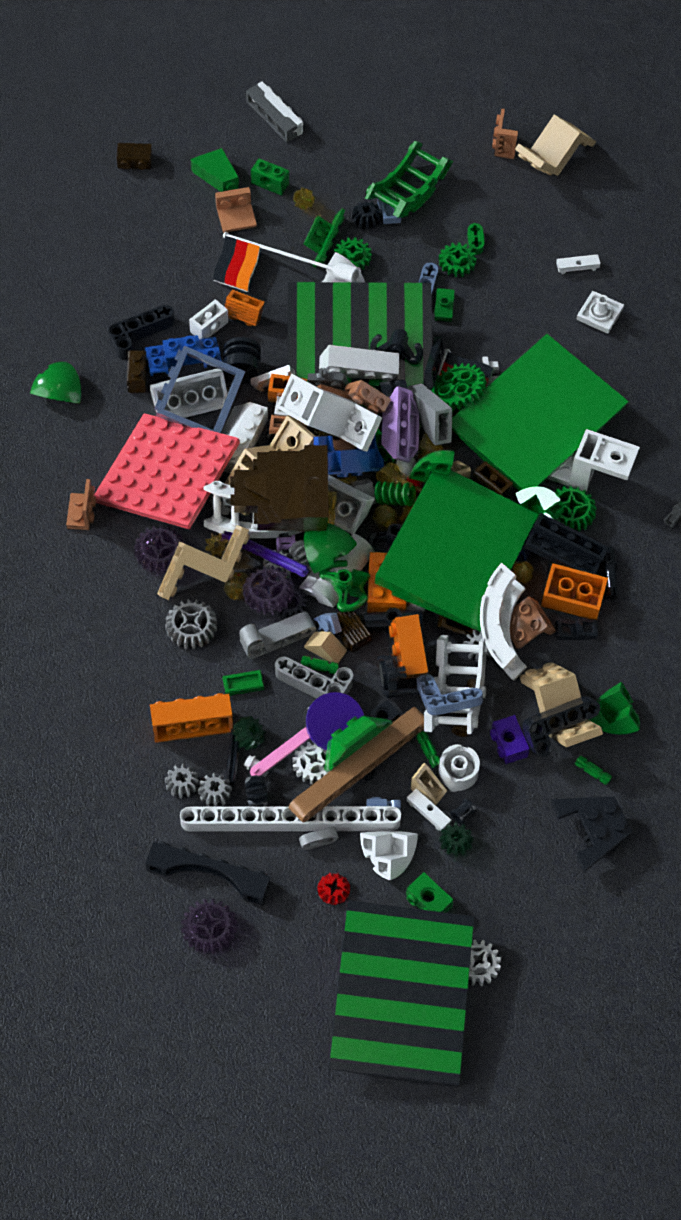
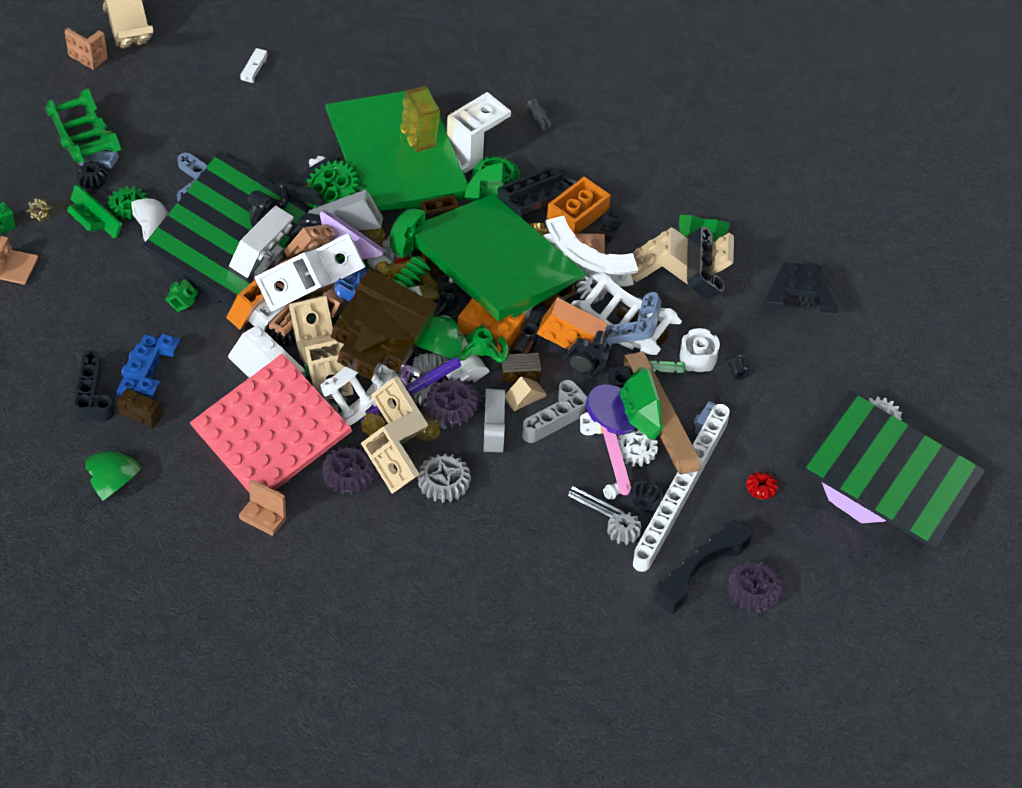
camera: 65 degrees left, 10 degrees down
white slope [149,368,228,418] -> none
orange brick [150,693,233,743] -> none
sand blue window [154,346,245,433] -> none
light grey gear [165,764,199,799] -> none
white brick [189,299,228,339] -> none
flag [213,232,361,292] -> none
black wheel [222,337,261,384] -> none
green tile [222,670,264,696] -> none
orange brick [225,290,265,326] -> none
clear green gear [231,716,266,750] -> none
white piece [251,365,295,392] -> none
light grey beam [299,827,339,850] -> none
green axle [301,656,339,674] -> none
sand blue plate [313,613,342,634] -> none
white brick [360,831,418,880] -> none
white piece [406,789,451,832] -> none
green brick [406,872,453,913] -> none
tan slope [411,763,447,805] -> none
green gear [438,242,477,277] -> none
clear green gear [439,822,474,857] -> none
green beam [467,223,484,255] -> none
dark purple brick [490,715,529,764] -> none
green axle [575,756,612,785] -> none
white plate [576,291,624,334] -> none
none -> green brick [165,279,198,312]
none -> clear yellow brick [401,86,440,152]

